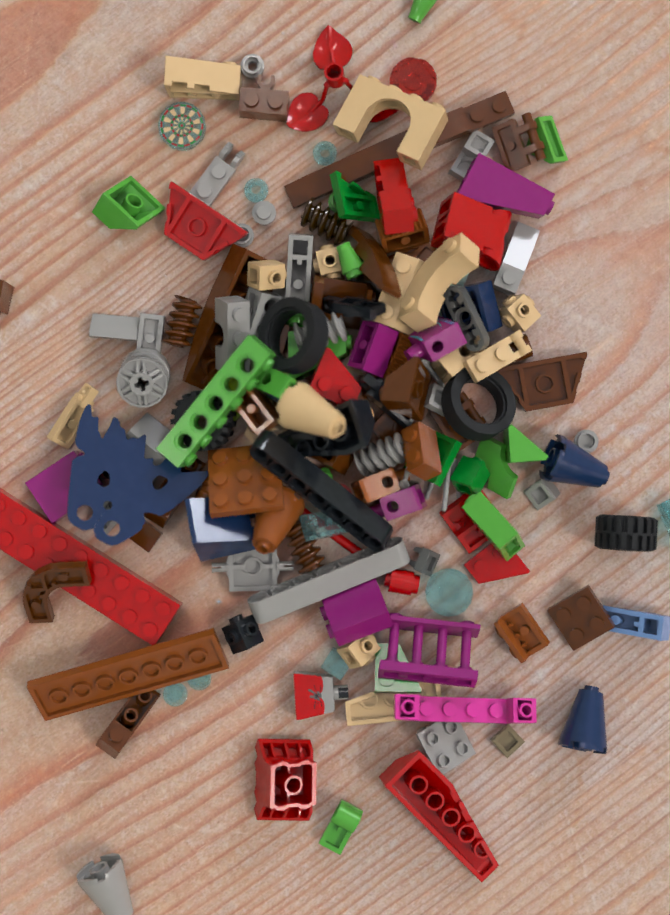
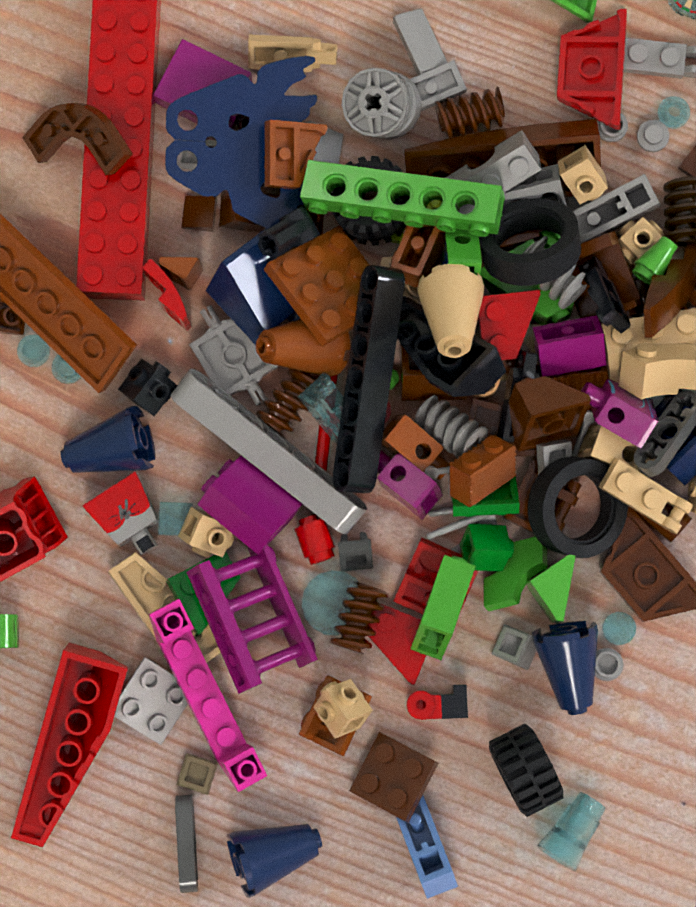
camera: 65 degrees right, 5 degrees down
none -> dark blue cone [61,406,156,473]
none -> red slope [142,258,192,331]
none -> dark orange slope [158,257,203,290]
none -> dark grey beam [175,795,198,893]
none -> black piece [257,205,320,259]
none -> dark orange wing [265,119,327,189]
none -> tan brick [314,679,373,739]
none -> reddish brown piece [330,581,388,654]
none -> leg [406,684,468,720]
none -> clear light blue tile [602,612,636,645]

